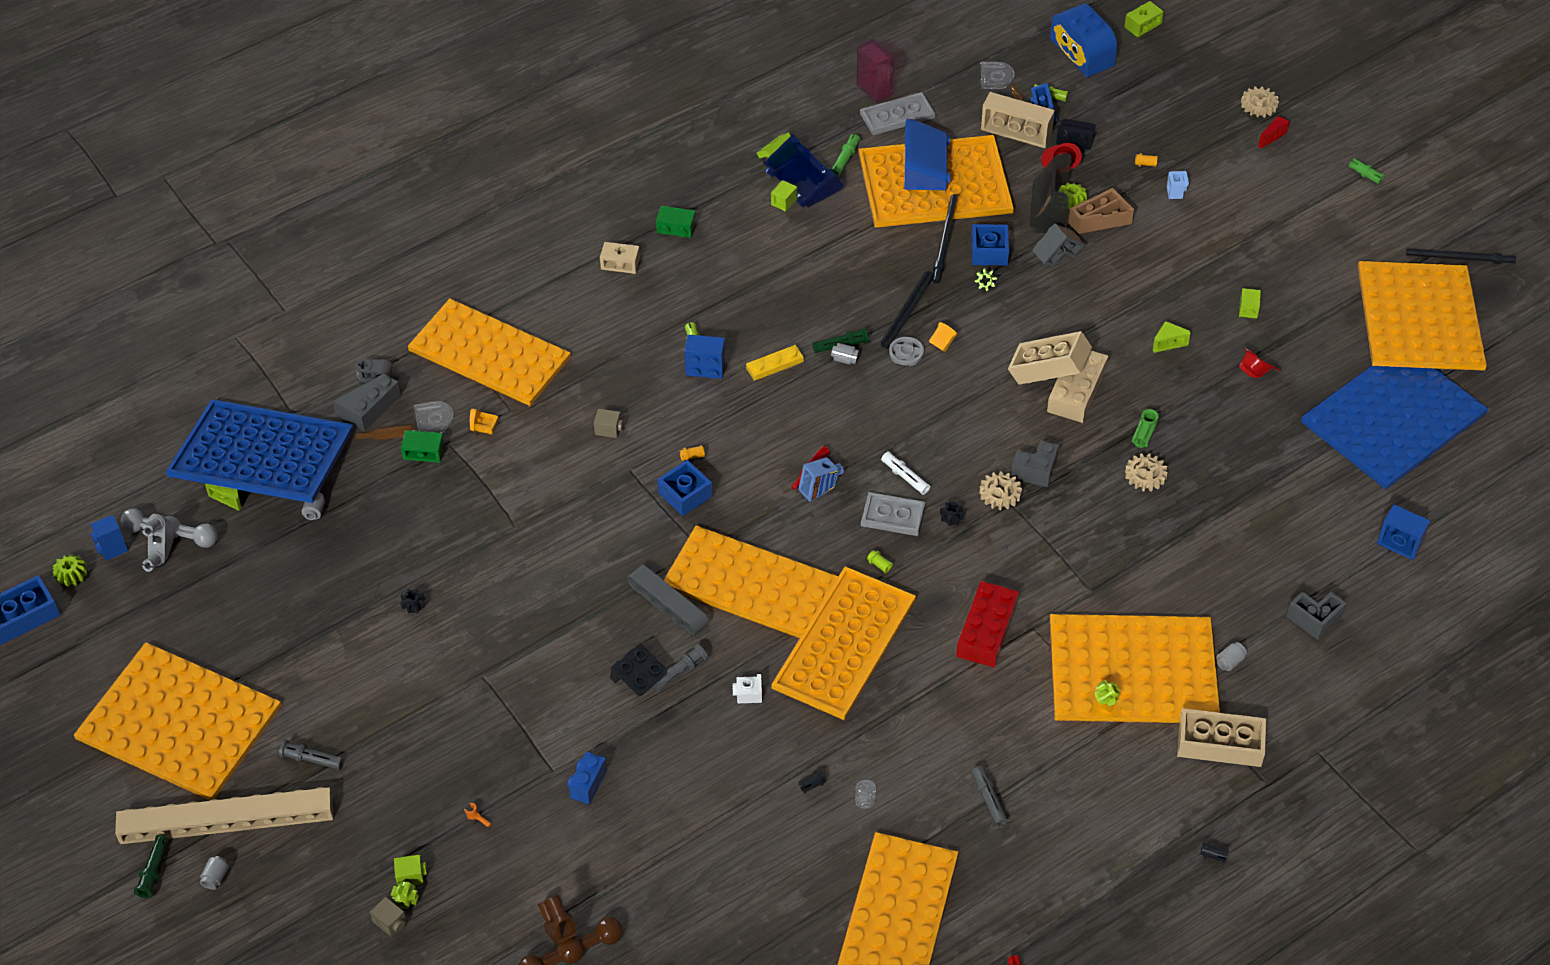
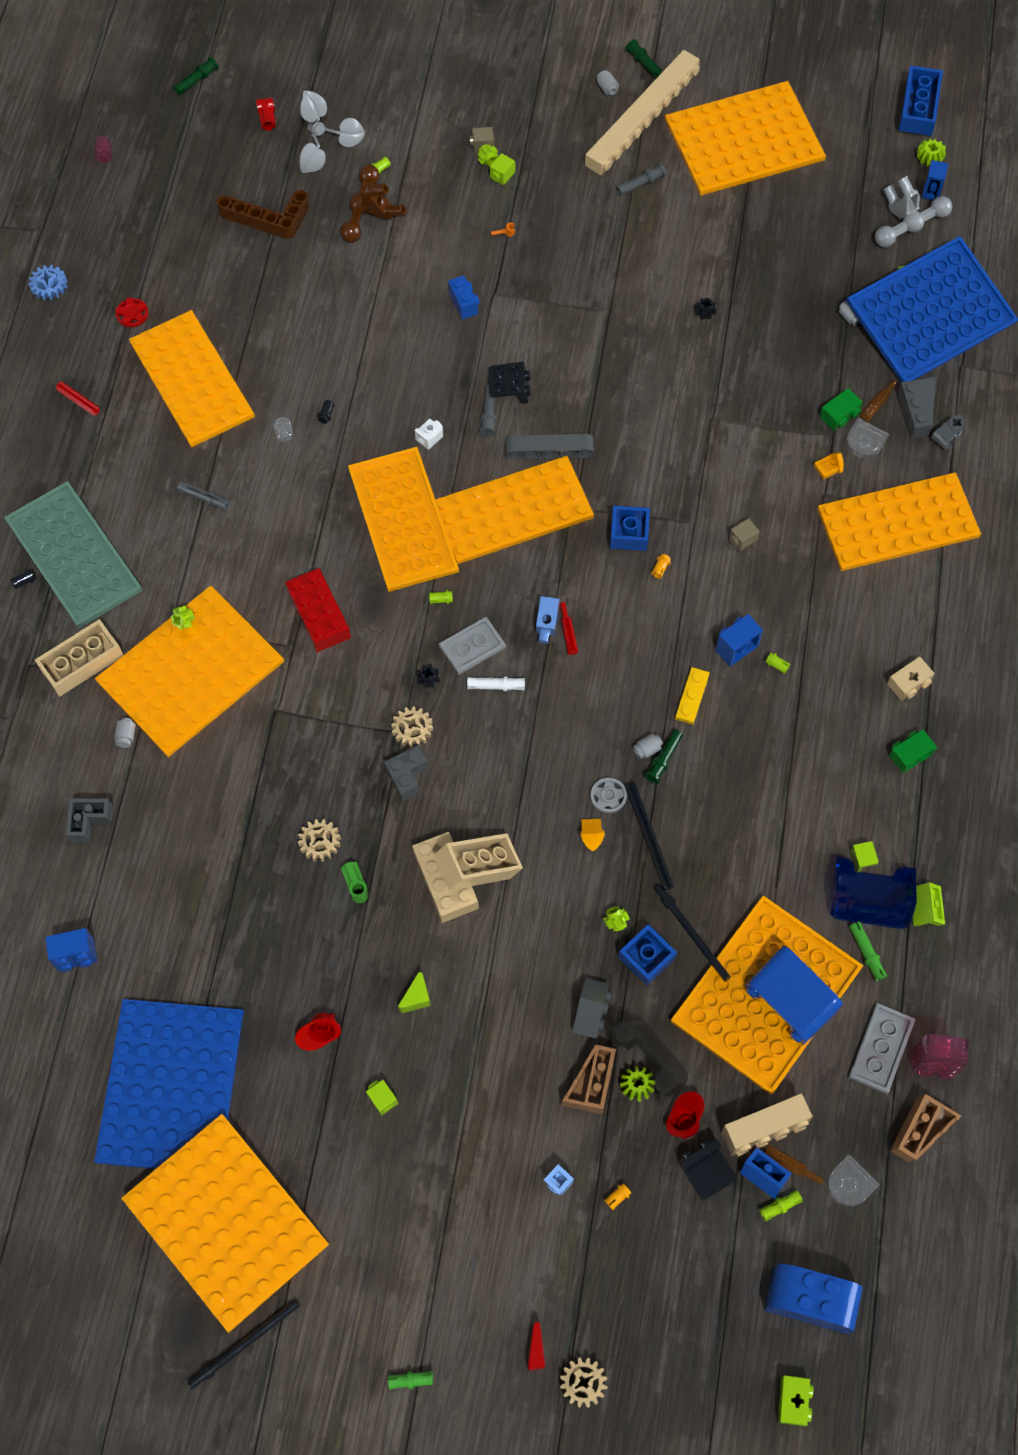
camera: 135 degrees right, 15 degrees up
none -> sand green plate [4,481,143,629]
none -> medium nougat wedge [890,1094,961,1162]

